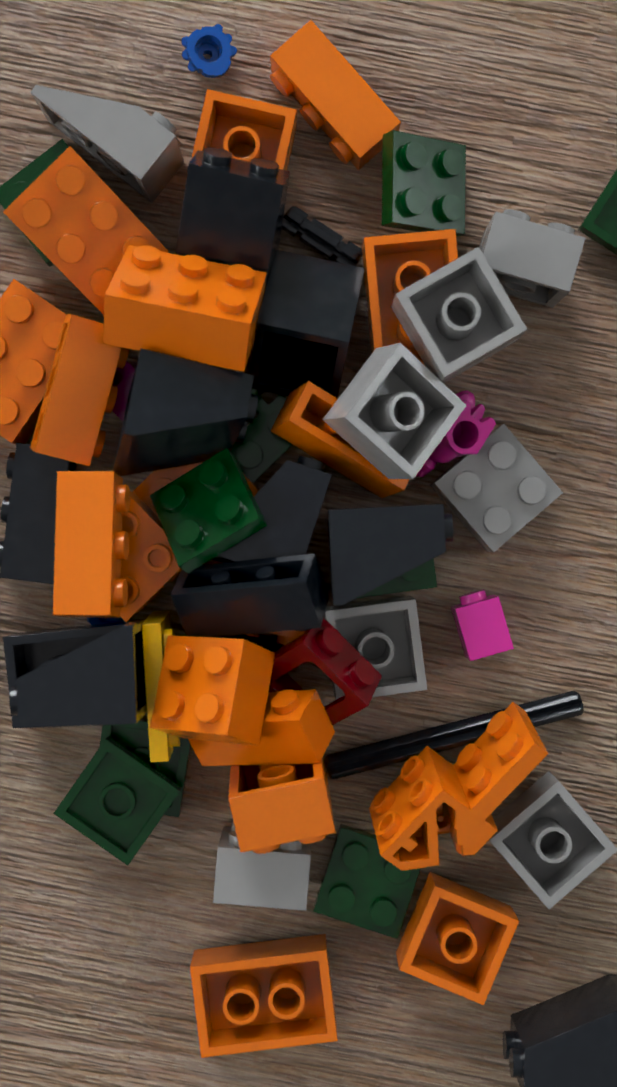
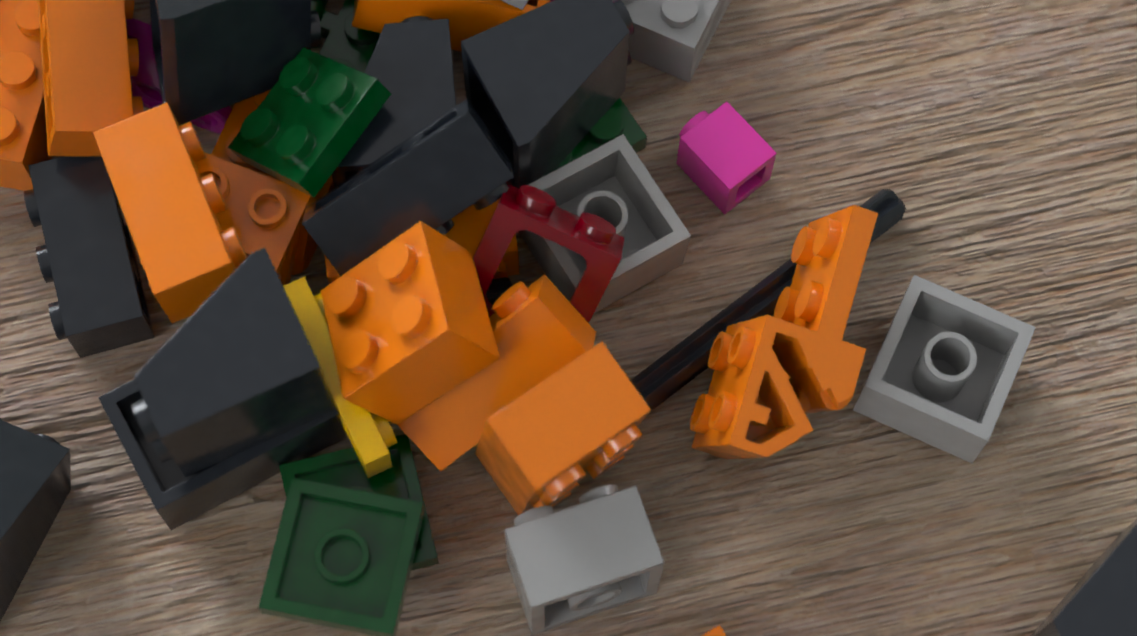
camera: 25 degrees left, 20 degrees down
dark green plate [313,824,421,939] -> none
orange brick [396,872,519,1006] -> none

